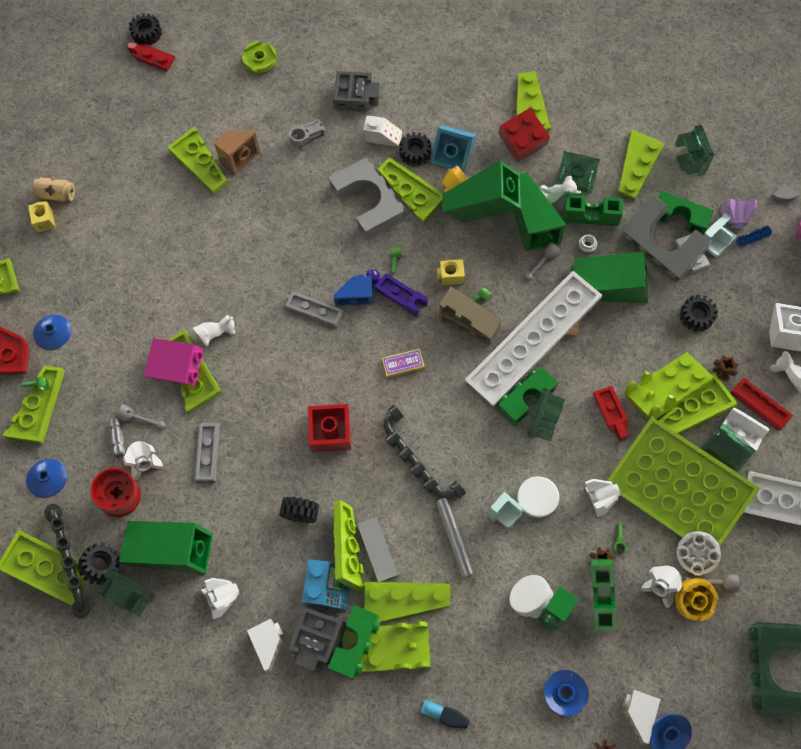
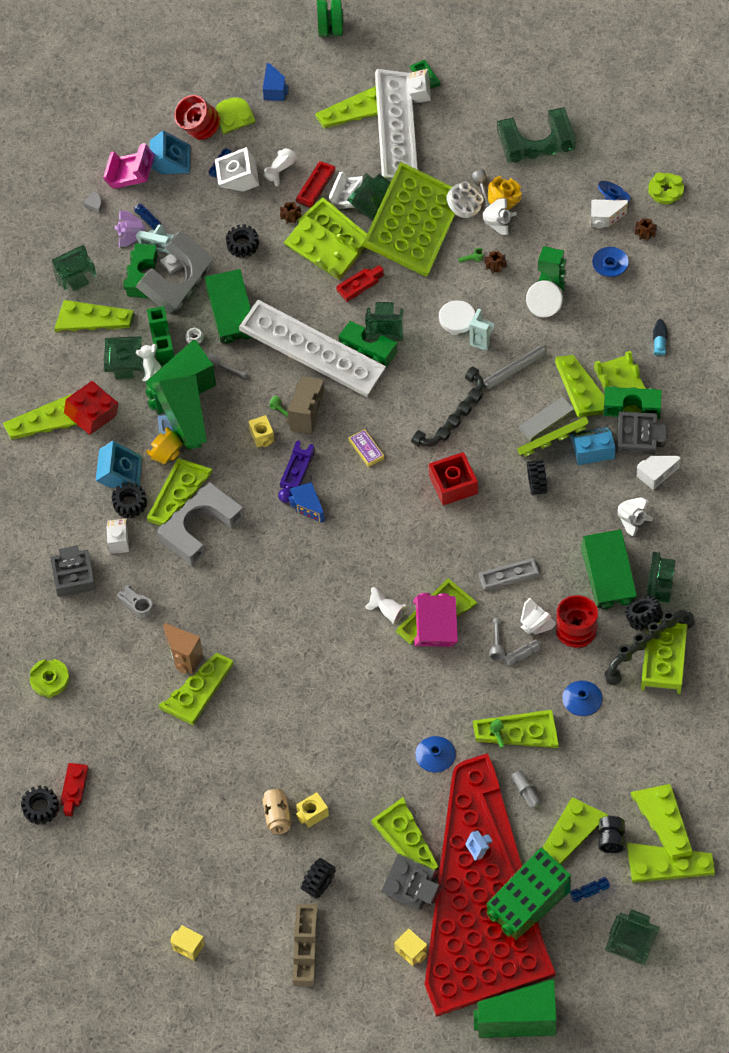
camera: 105 degrees left, 10 degrees down
light grey tile [284,291,344,328] -> none
bright green hand [391,247,402,273] -> none
white brick [585,479,621,517] -> none
green arch [591,559,617,631] -> none

